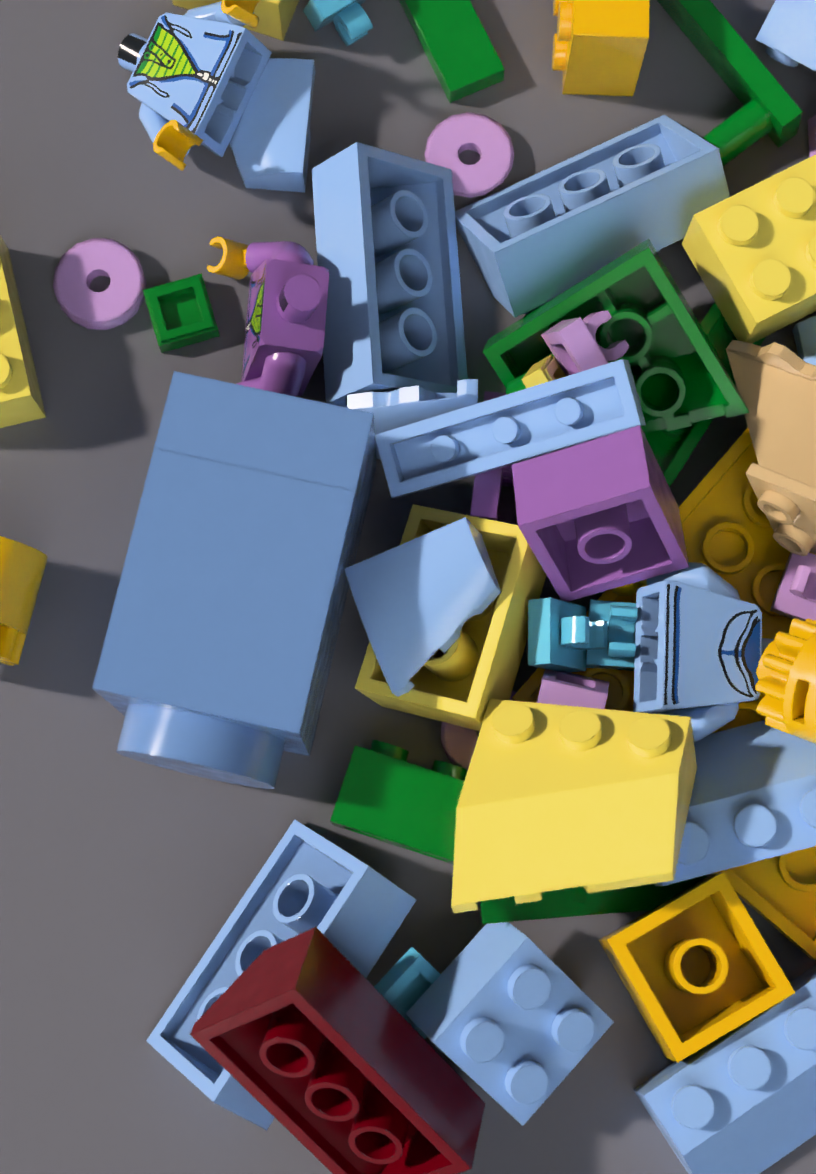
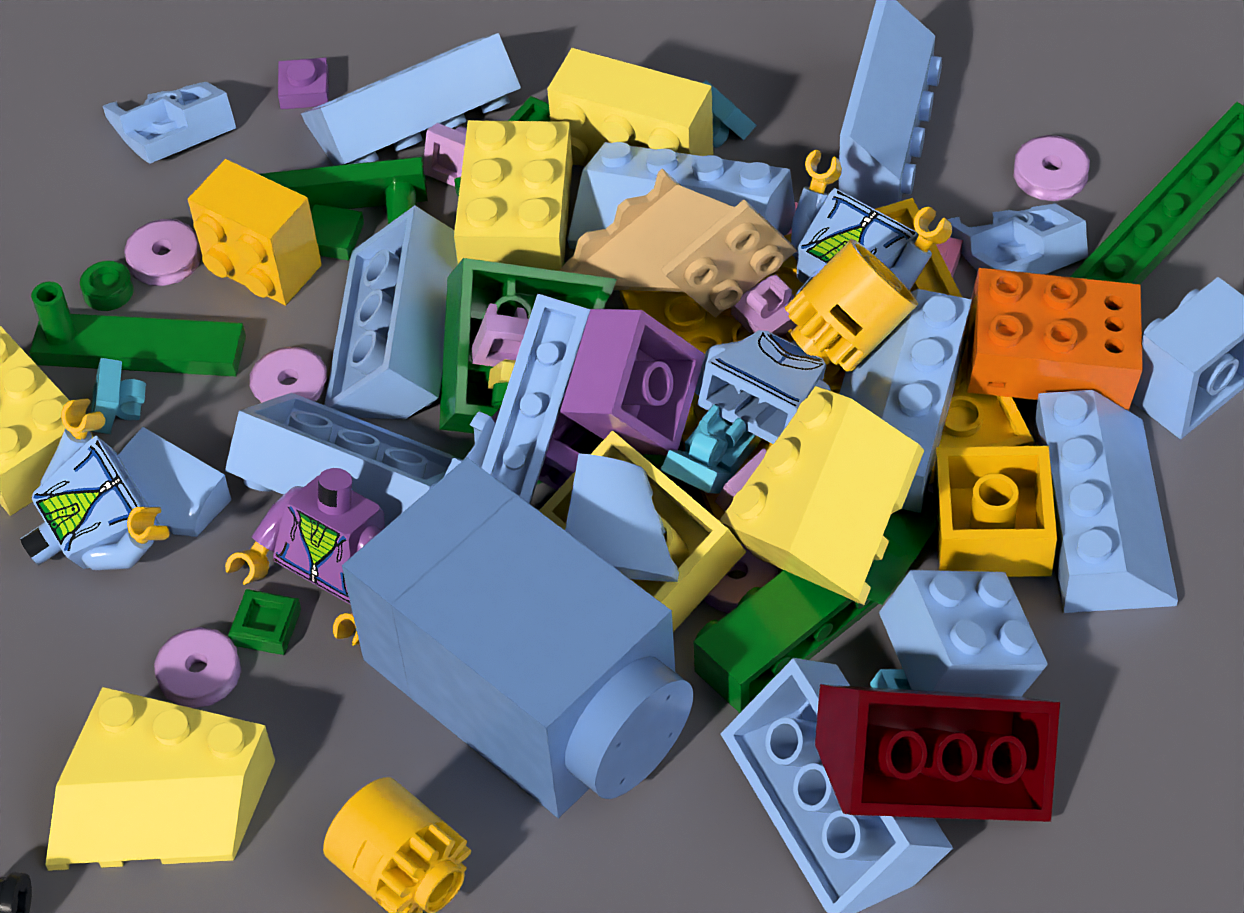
camera: 55 degrees left, 25 degrees down
none -> green tile [311,204,364,261]

